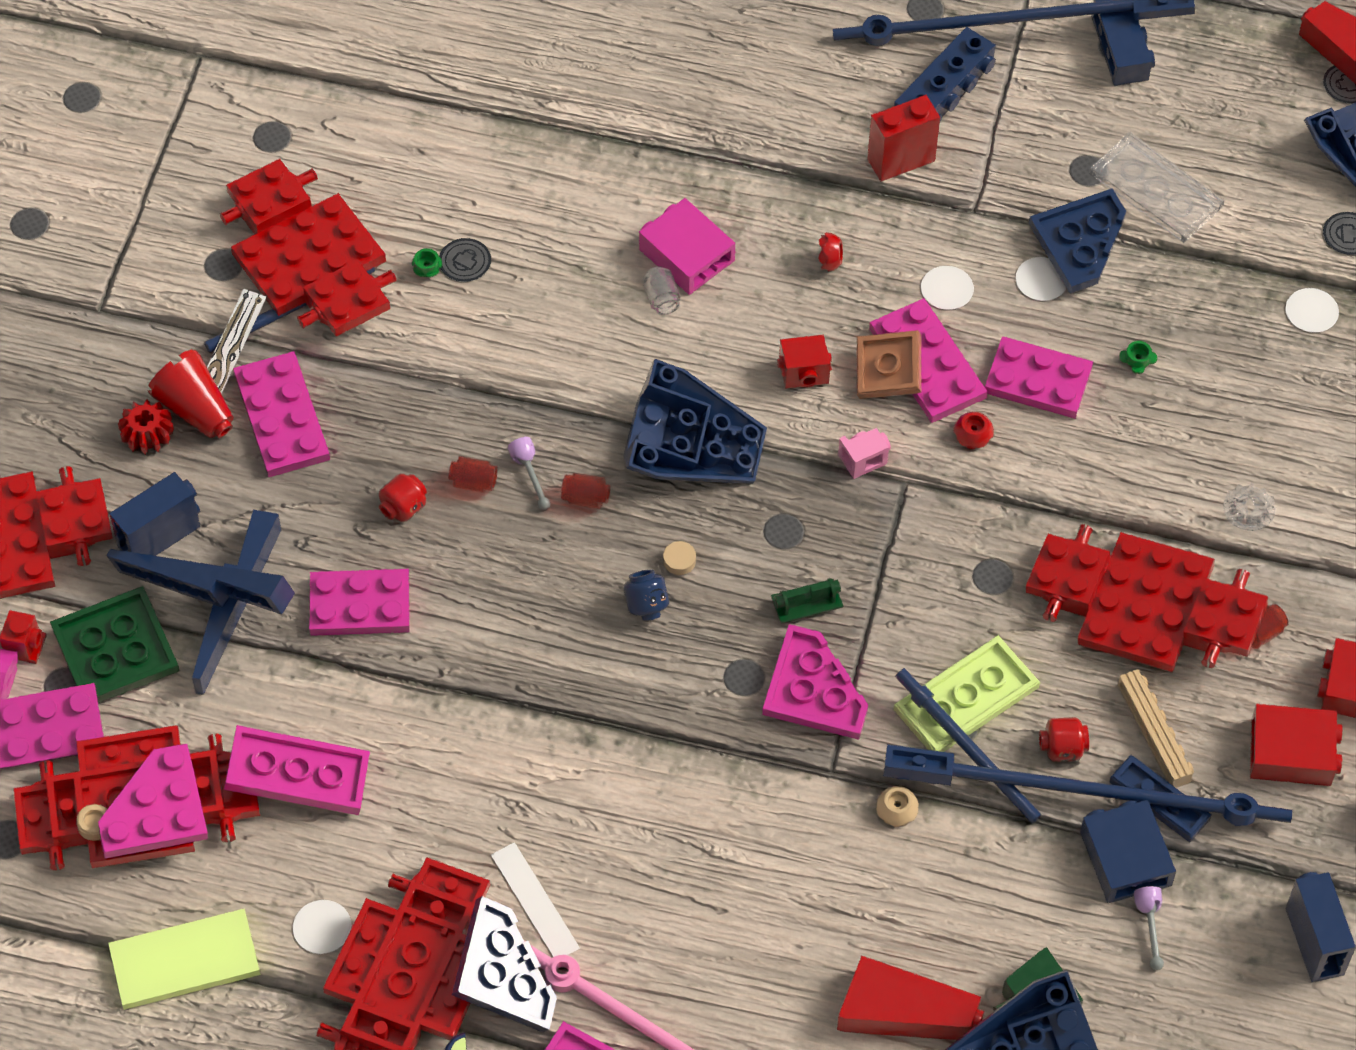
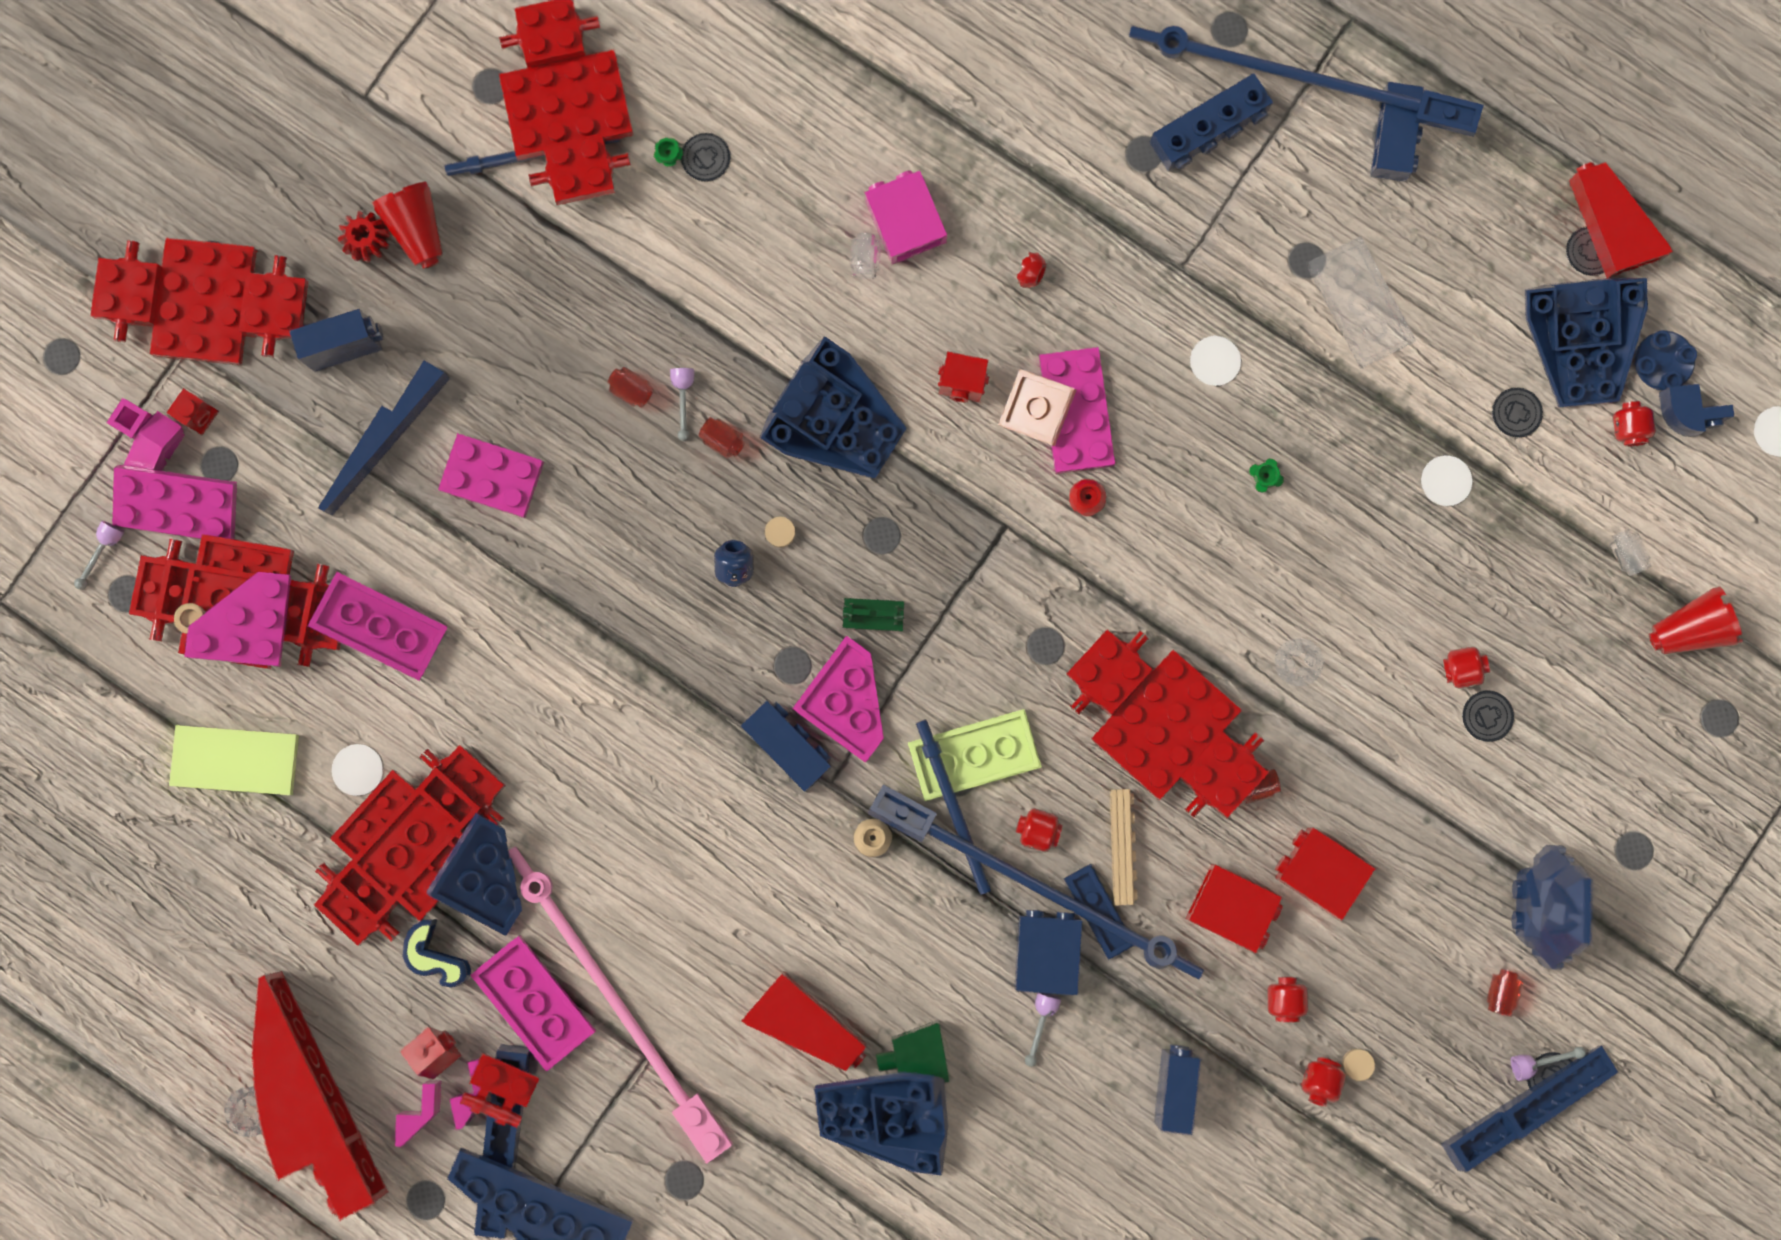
camera: 25 degrees right, 25 degrees up
dark green plate [50,586,180,703] -> none
dark blue slope [106,549,295,615] -> none
sticker [207,289,266,394] -> none
dark pink plate [233,351,330,478] -> none
red head [379,474,427,522] -> none
white sticker [491,842,580,957] -> none
bright pink brick [838,428,891,479] -> none
red brick [867,95,940,182] -> none
white sticker [921,266,974,310] -> none
dark pink plate [985,336,1094,419] -> none
dark blue plate [1028,188,1126,294] -> none
none -> dark blue brick [741,701,831,792]

